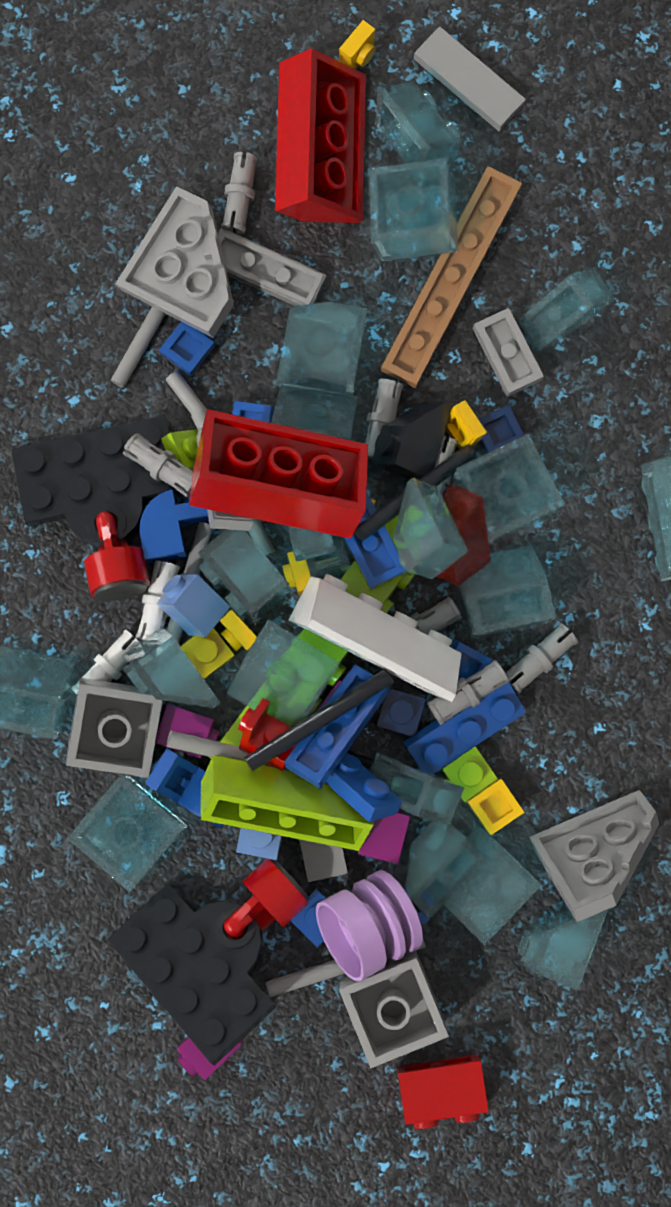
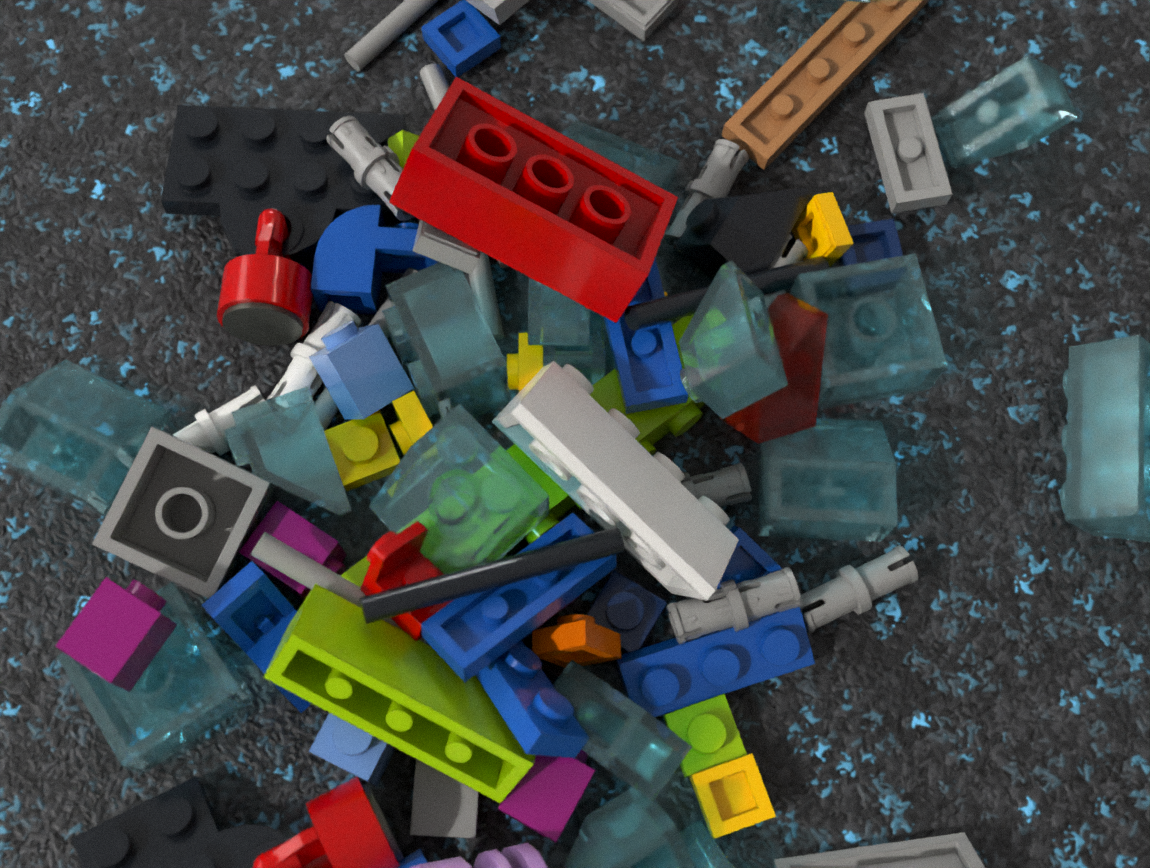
camera: 15 degrees right, 10 degrees down
clear light blue slope [276,302,367,397] -> none
none -> magenta brick [55,577,178,692]
none -> orange plate [532,614,621,669]

